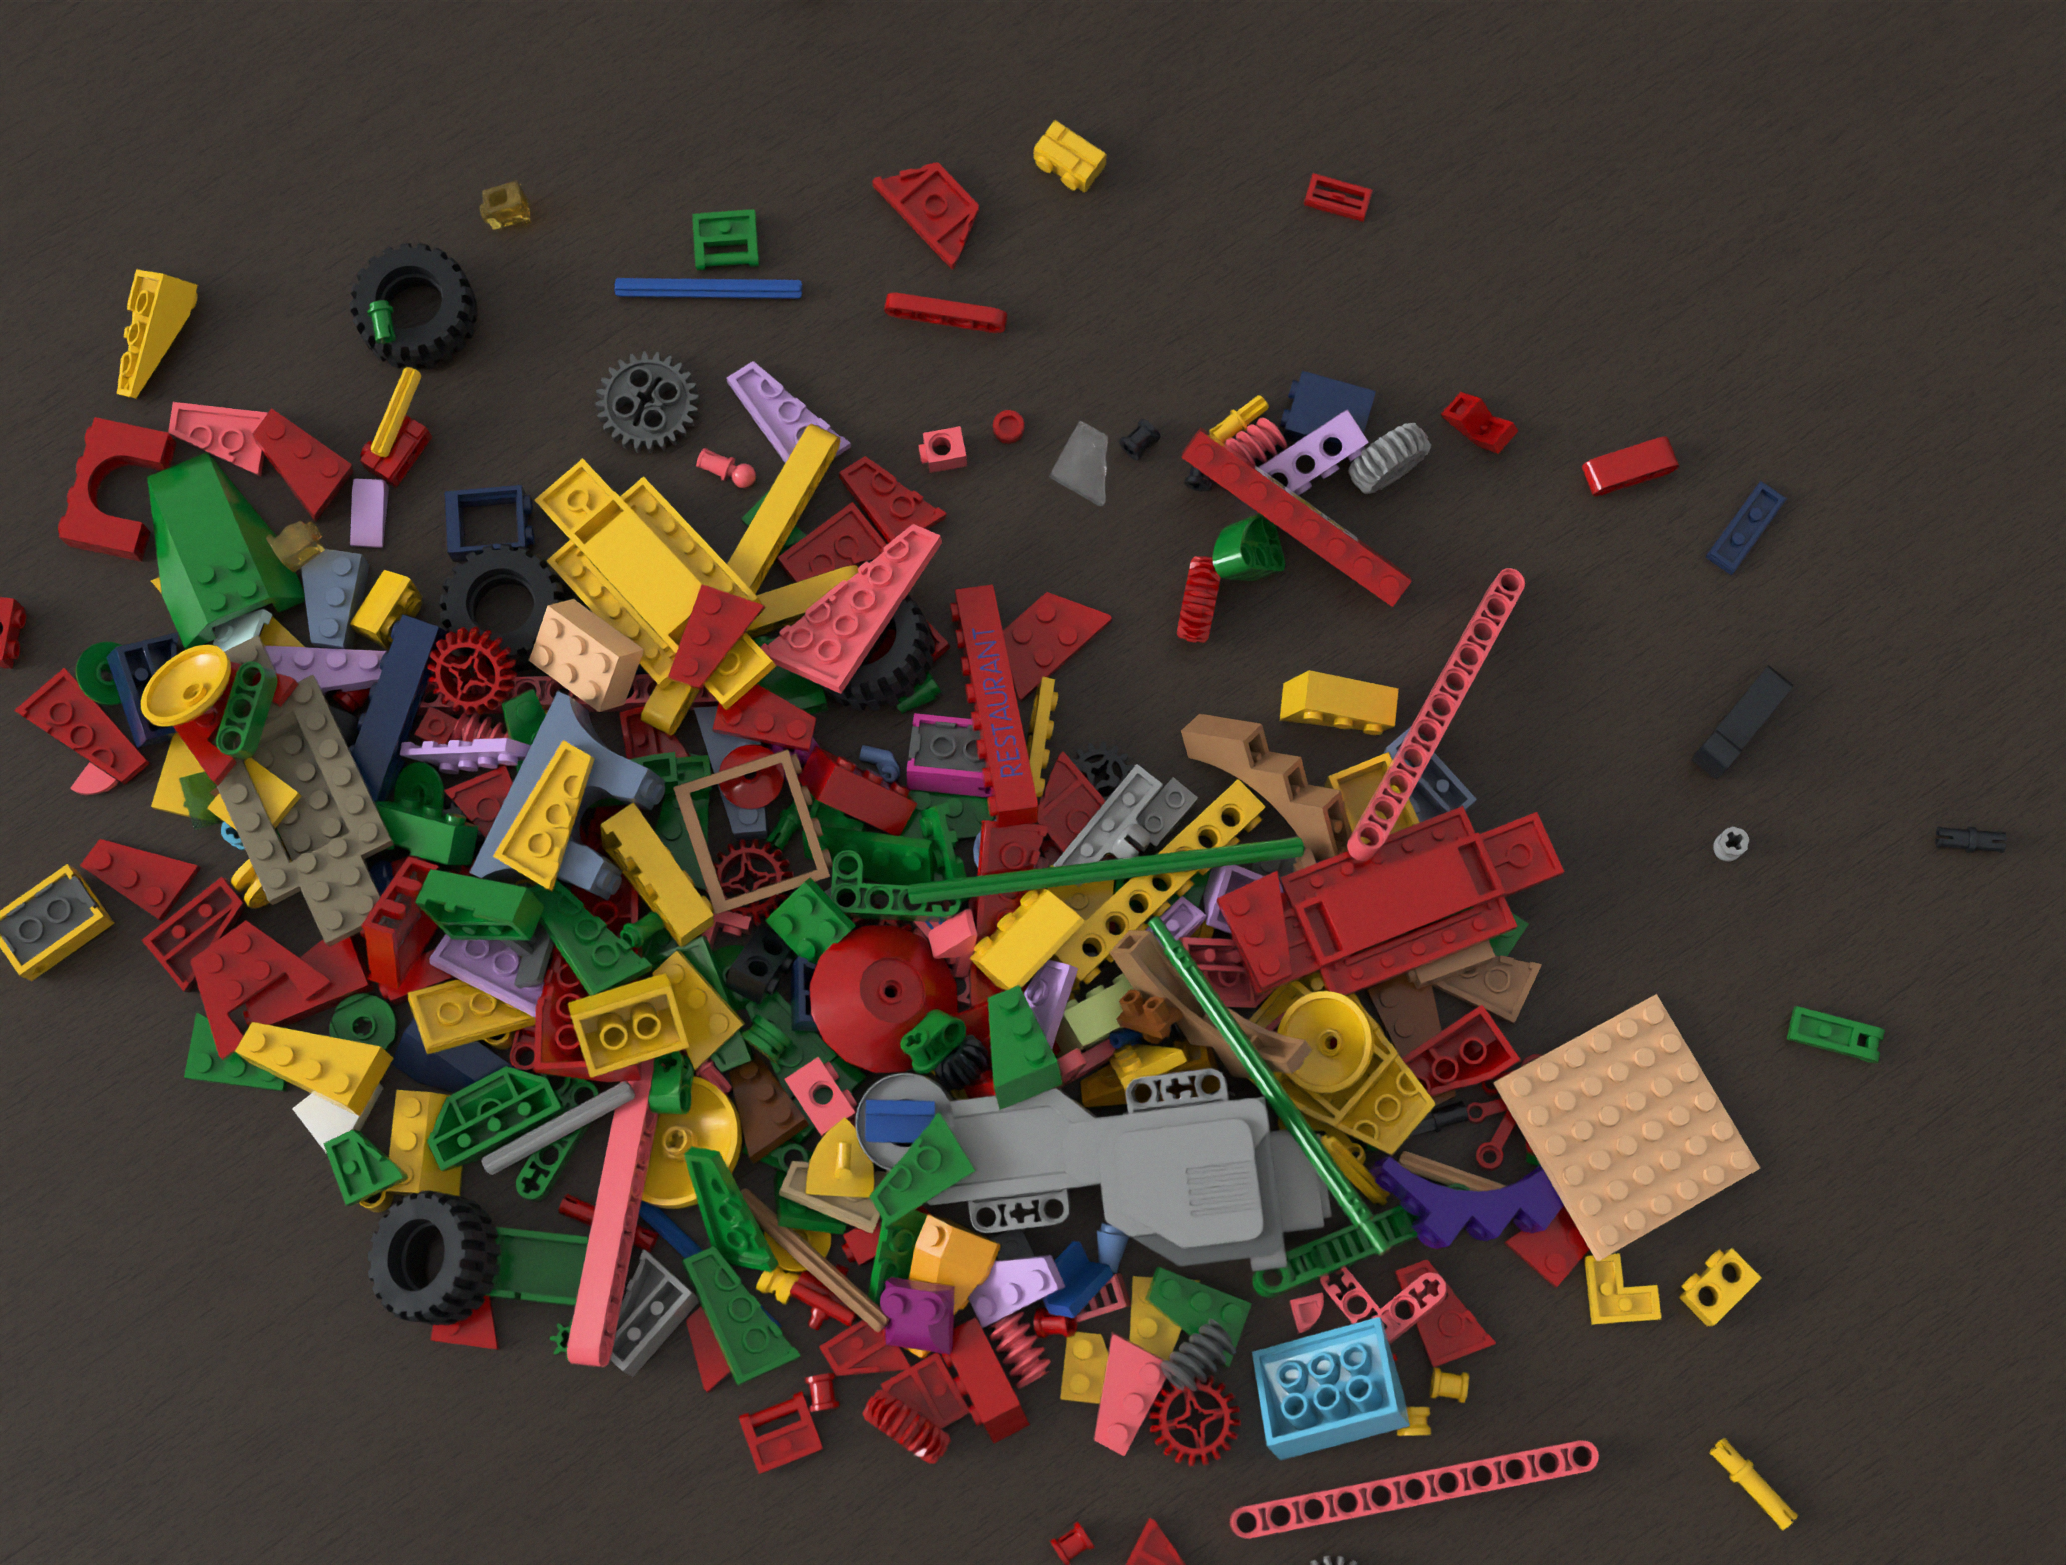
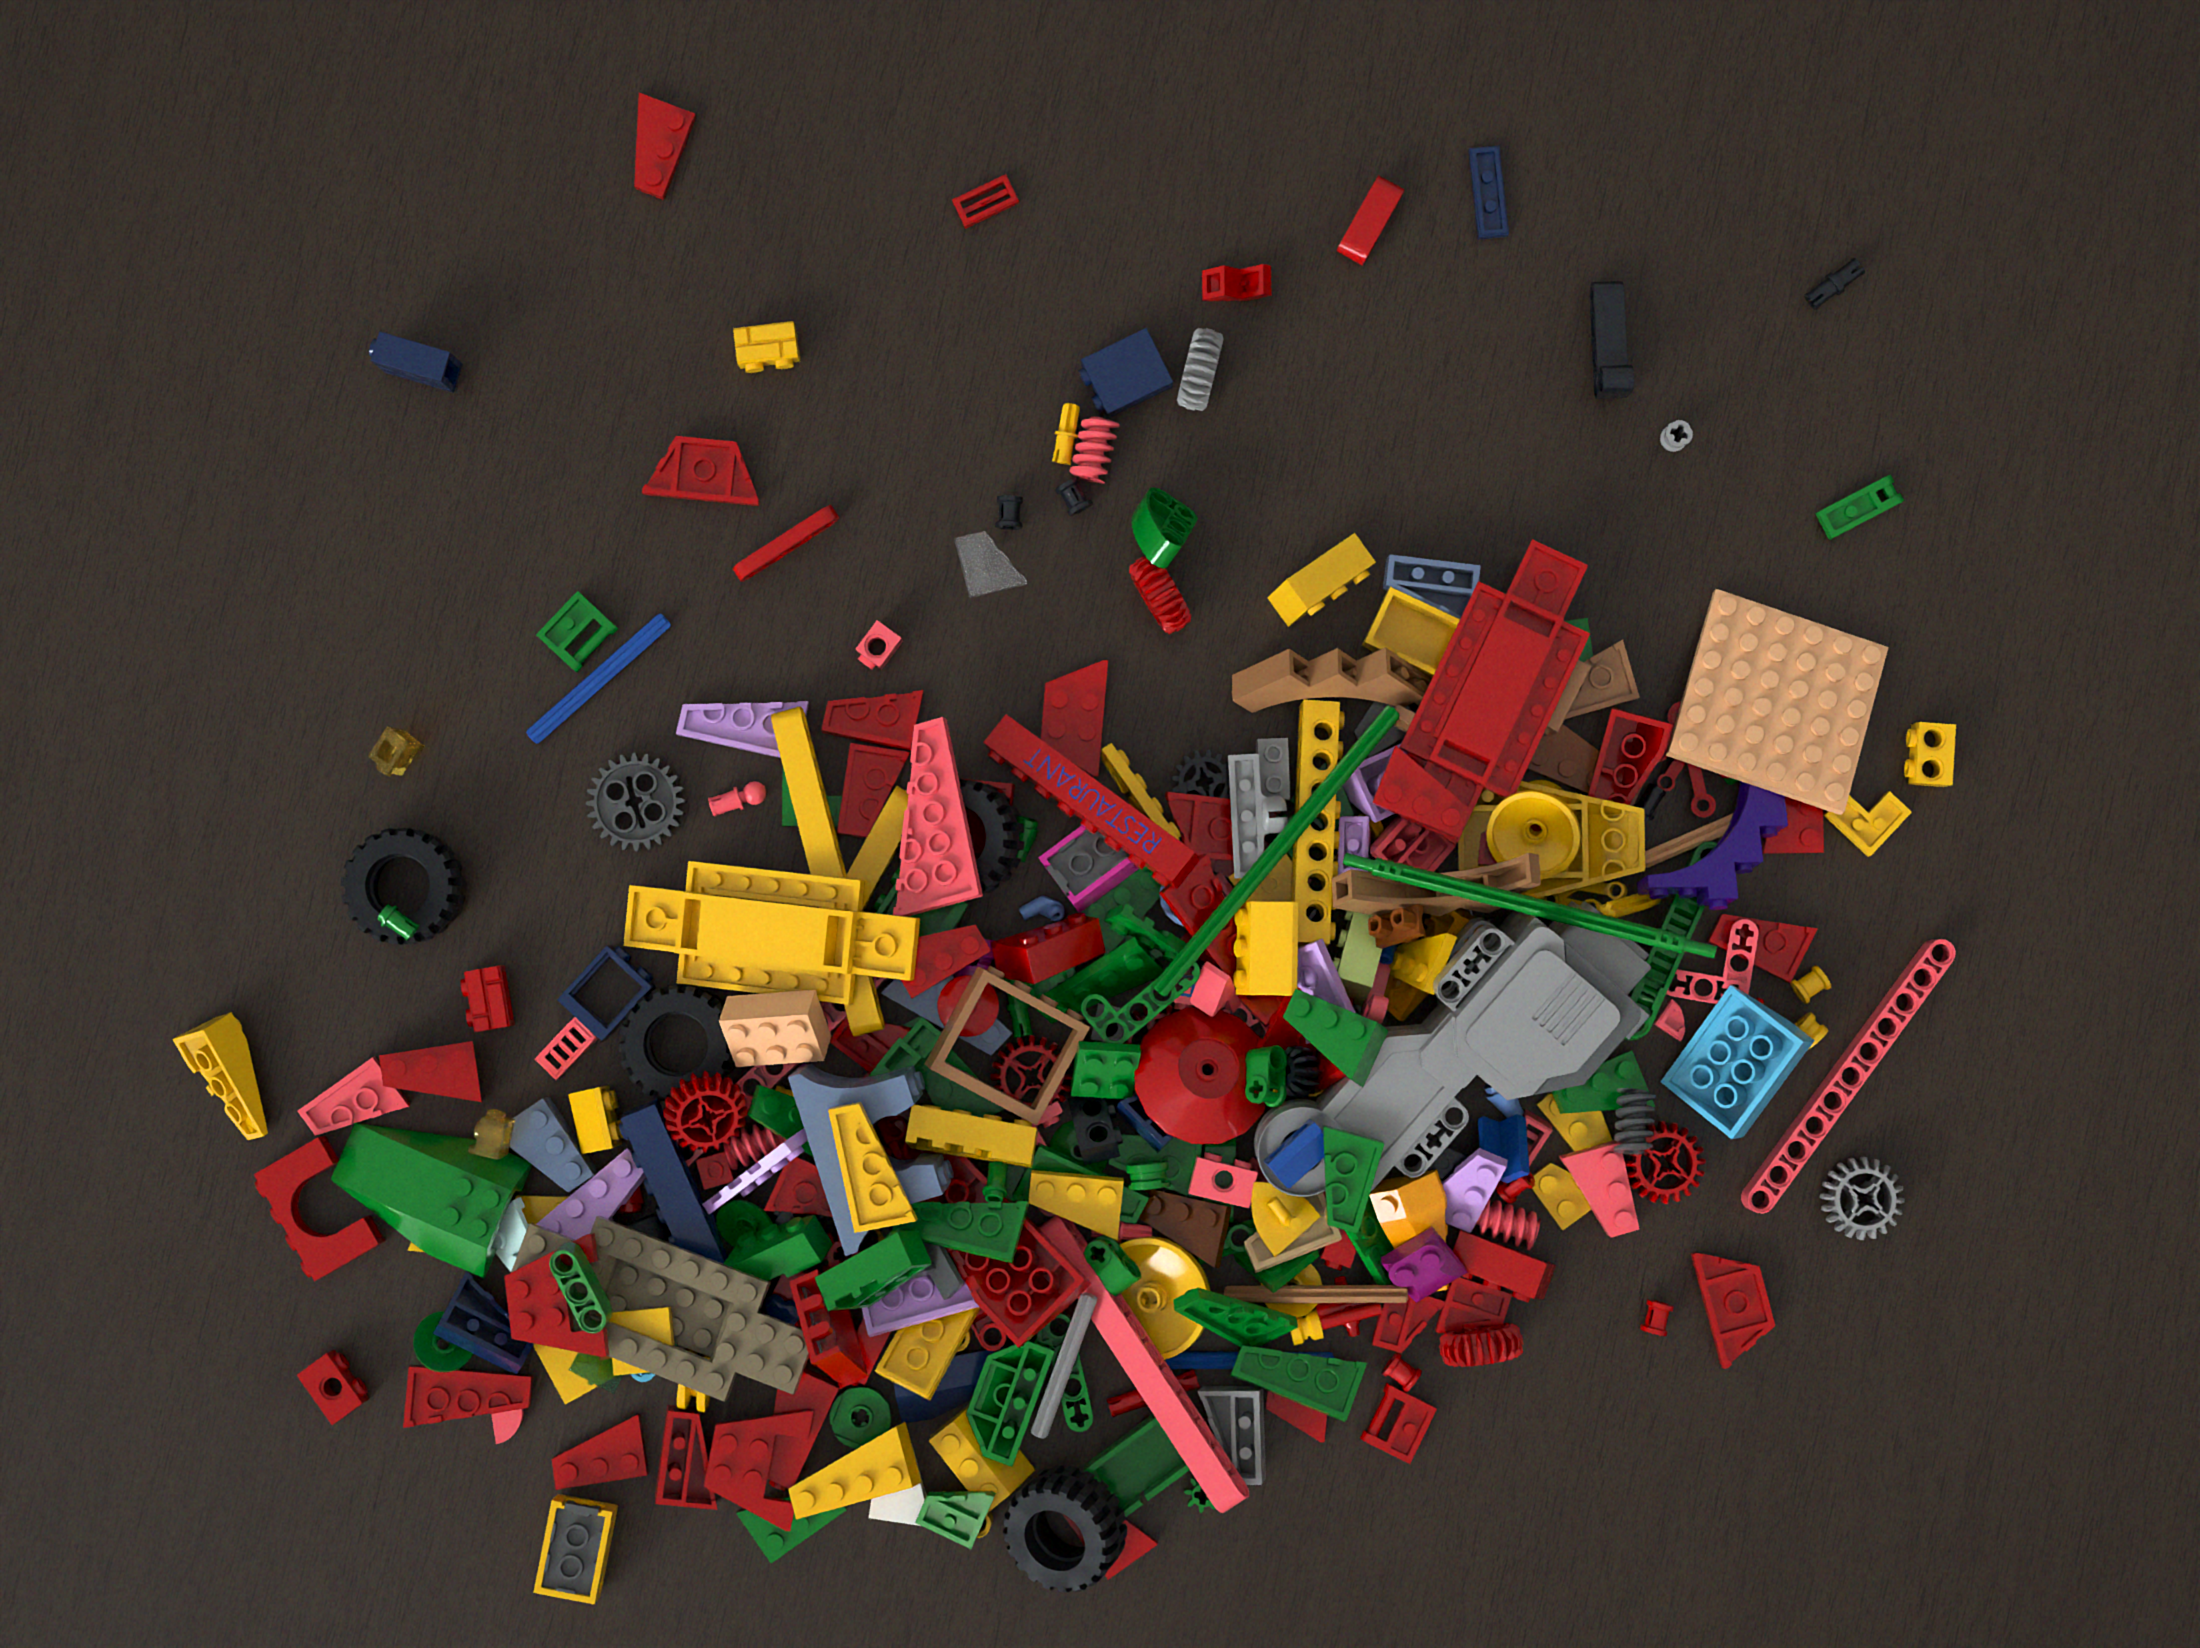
camera: 45 degrees left, 10 degrees up
yellow dish [141,645,231,726] -> none
lavender slope [350,479,389,548] -> none
yellow axle [371,367,421,457] -> none
yellow slope [568,973,689,1078] -> none
red wing [668,584,765,690] -> none
red tile [993,410,1025,444] -> none
red brick [1182,427,1412,607] -> none
lavender brick [1258,409,1369,495] -> none
coral beam [1347,568,1525,861] -> none
yellow pin [1709,1438,1798,1530] -> none
none -> coral slope [535,1017,599,1080]

